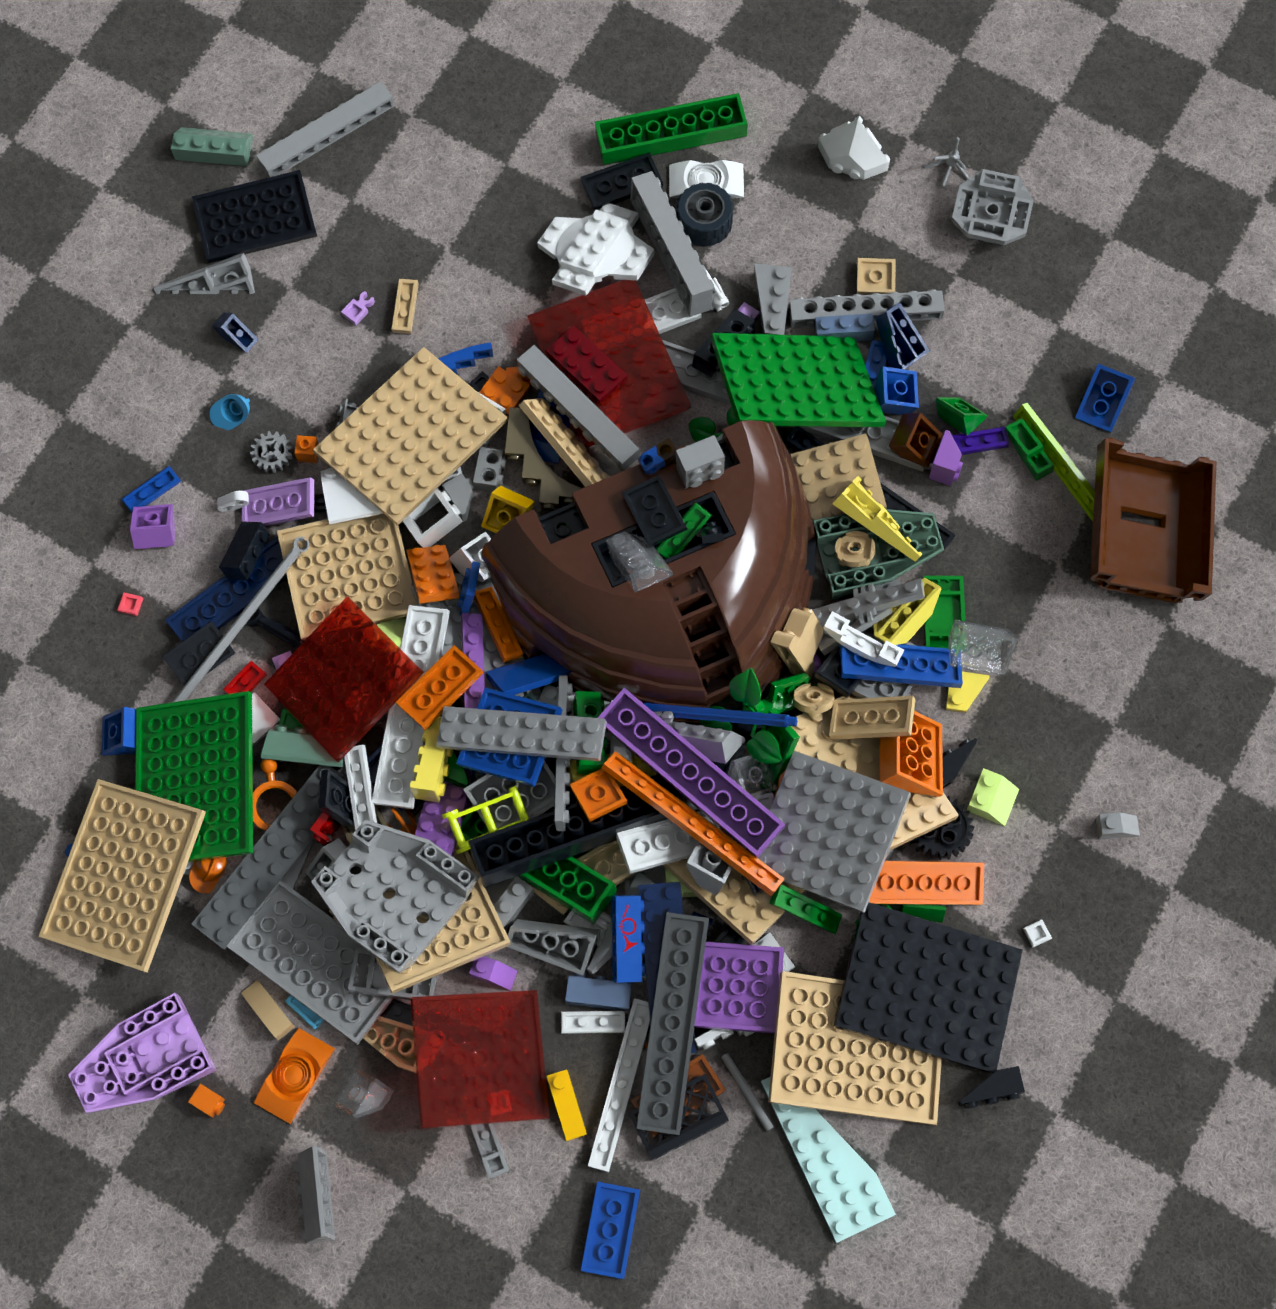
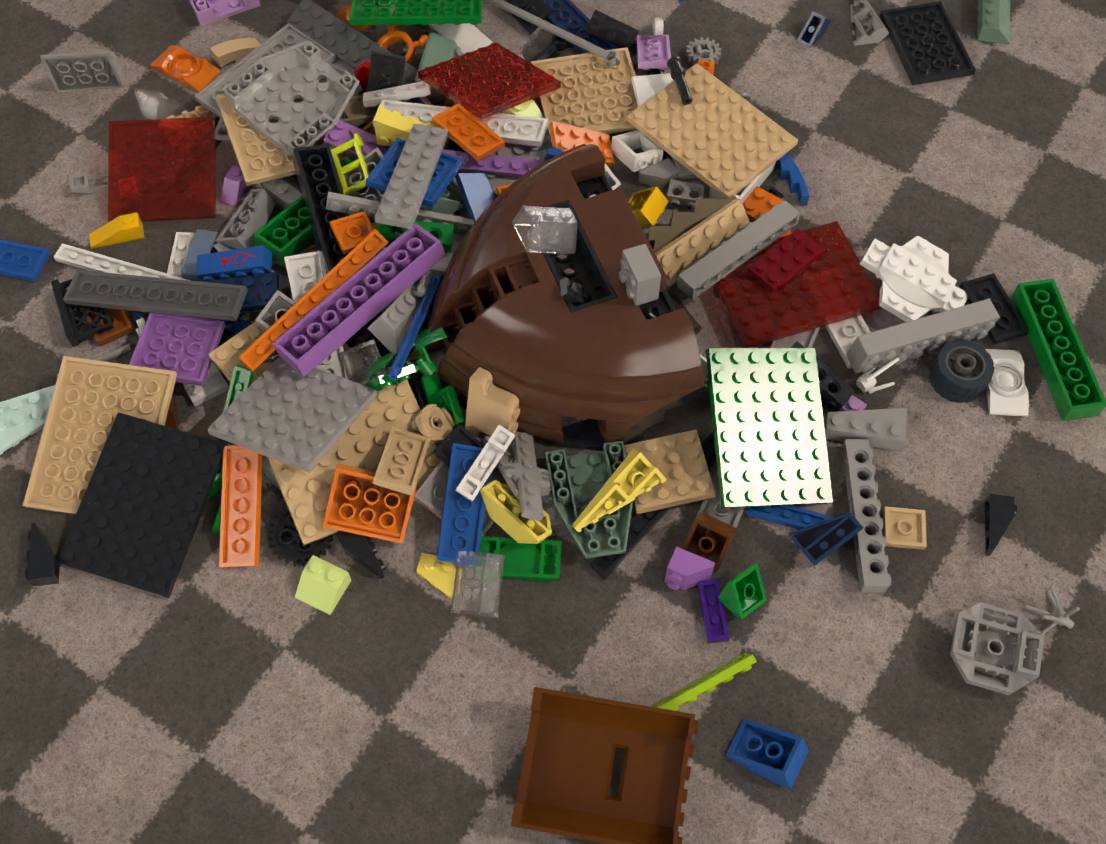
camera: 90 degrees right, 10 degrees down
orange brick [188,1083,225,1117] -> none
dark azure piece [210,394,250,430] -> none
red plate [223,661,267,694] -> none
light grey brick [256,82,395,177] -> none
lavender plate [341,291,375,325] -> none
tan plate [392,279,419,334] -> none
black plate [622,475,687,548] -> none
leg [638,437,677,475] -> none
green tile [655,502,712,559] -> none
sand blue brick [814,313,875,341] -> none
white wedge [818,116,890,180] -> none
tan plate [835,531,875,567] -> none
blue slope [874,367,919,415] -> none
green slope [1005,418,1054,481] -> none
white tile [1023,920,1052,948] -> none
light grey slope [1095,812,1140,840] -> none
none -> black pin [667,57,693,105]
none -> black slope [985,494,1017,556]

